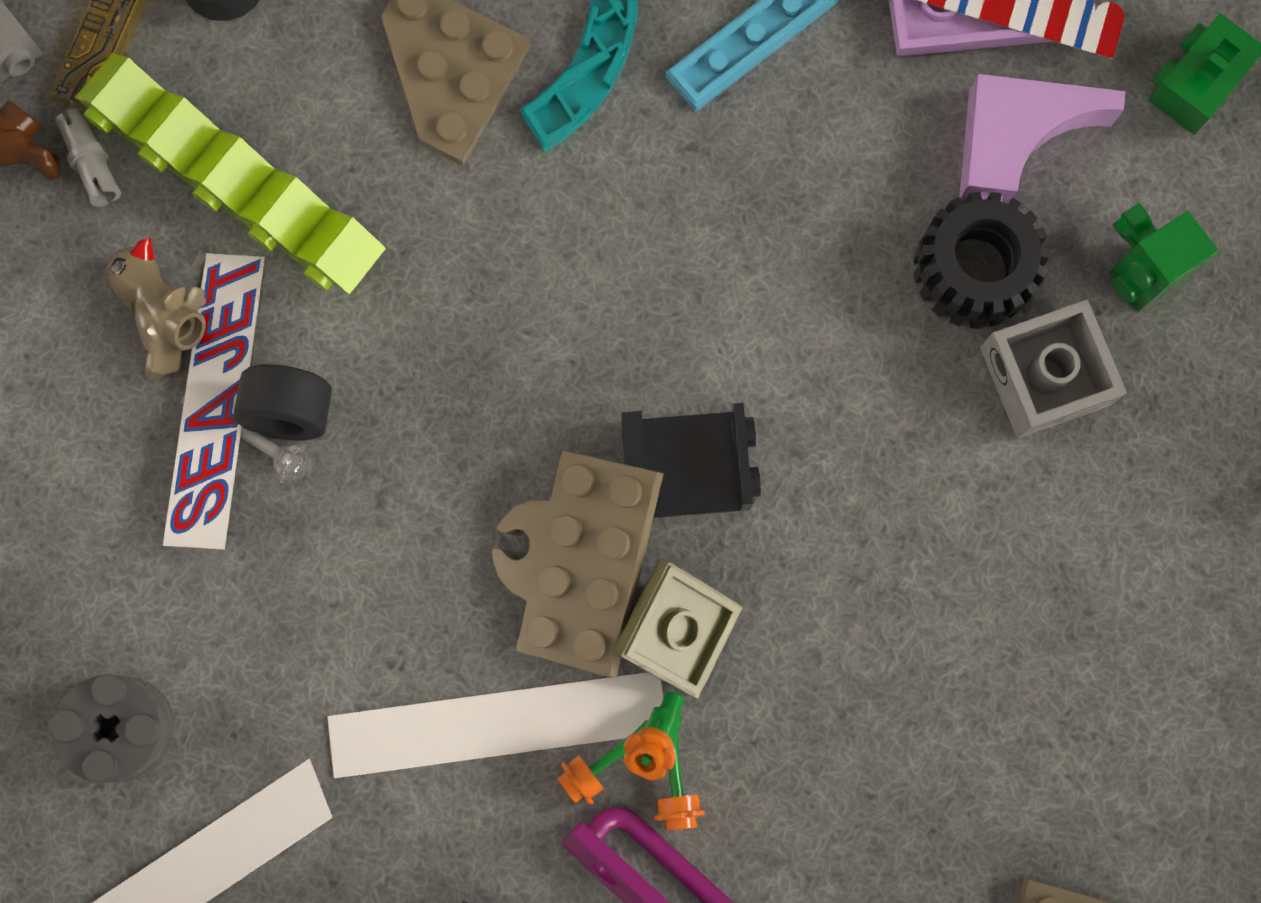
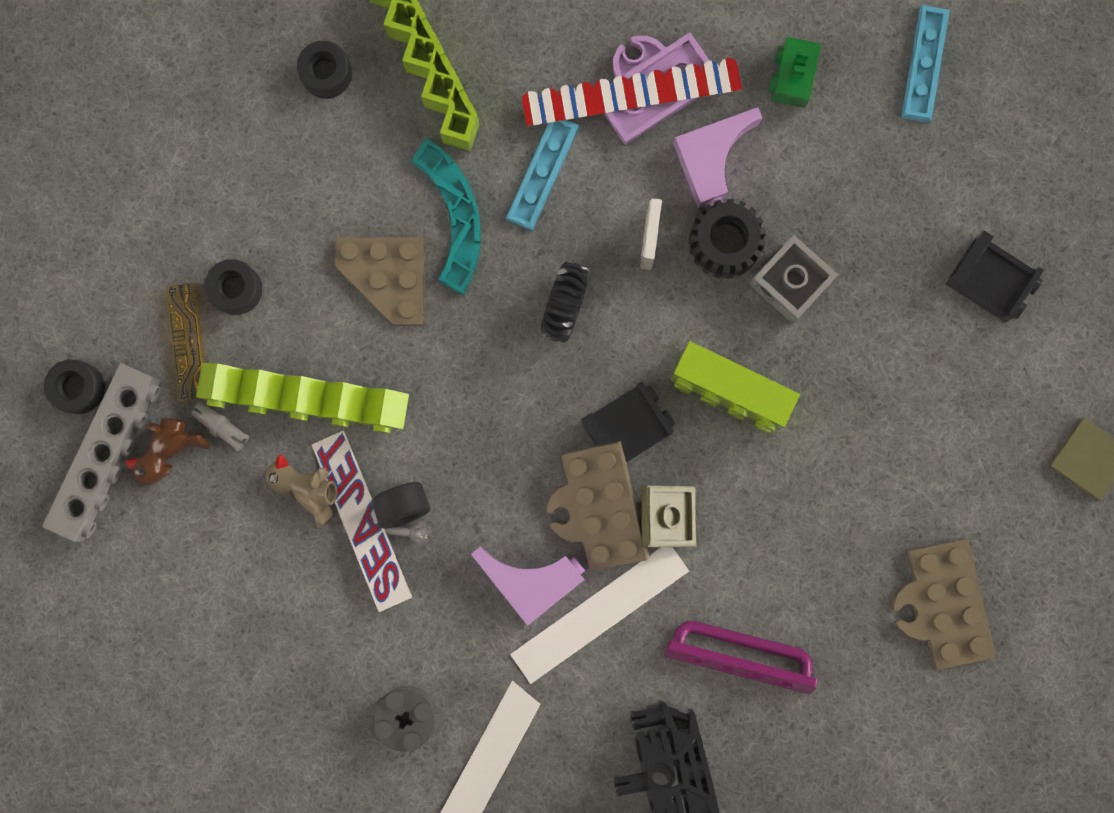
camera: 20 degrees left, 5 degrees up
orange plant [557,691,705,831] -> none
green brick [1109,202,1219,312] -> none
none -> lavender arch [471,546,585,626]
none -> black gear [540,262,590,343]
none -> white tile [640,199,662,270]
none -> lime brick [670,341,800,434]

